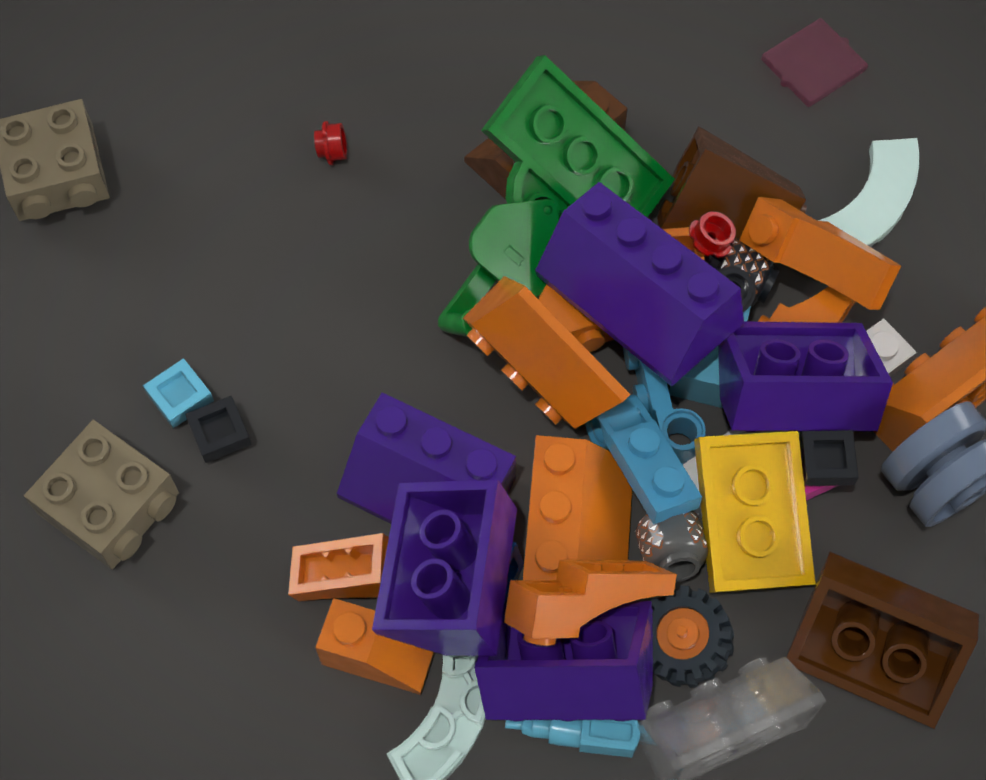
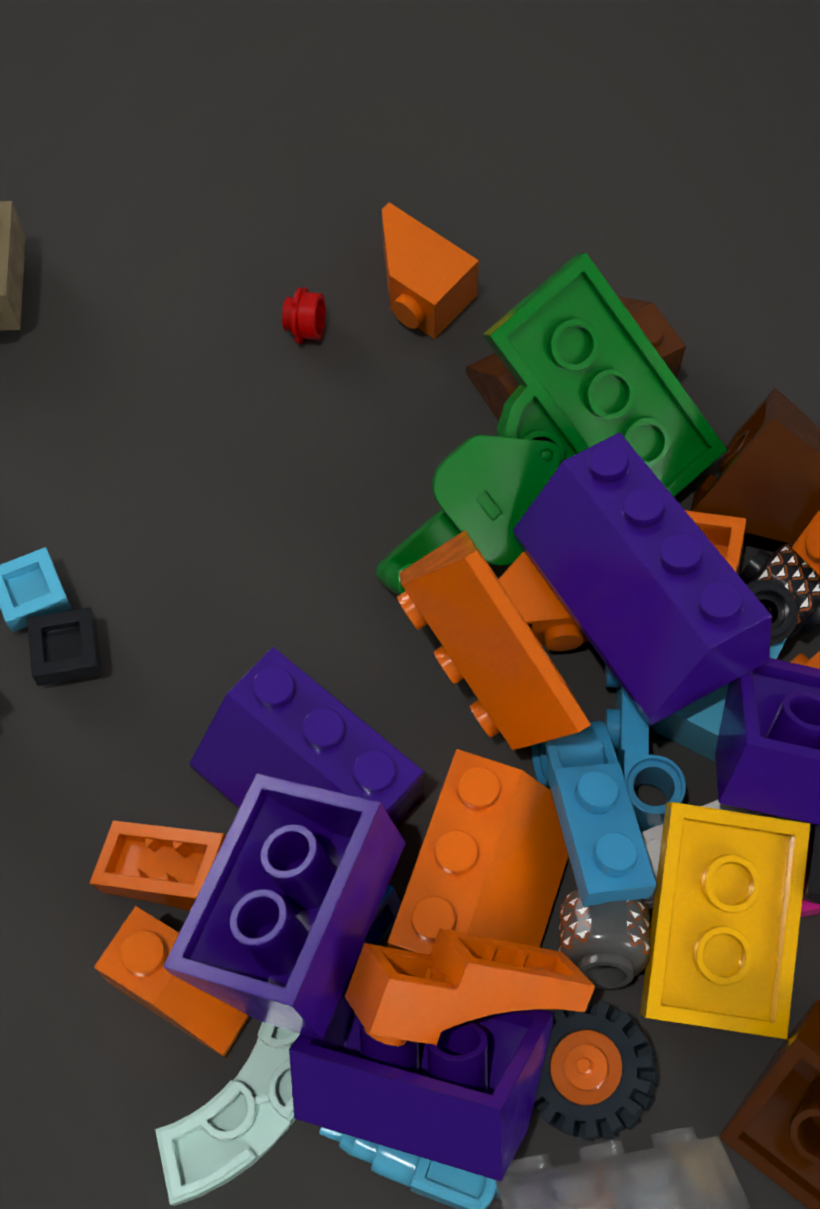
camera: 15 degrees right, 0 degrees up
red plate [689,212,736,258] -> none
none -> orange slope [382,202,479,340]

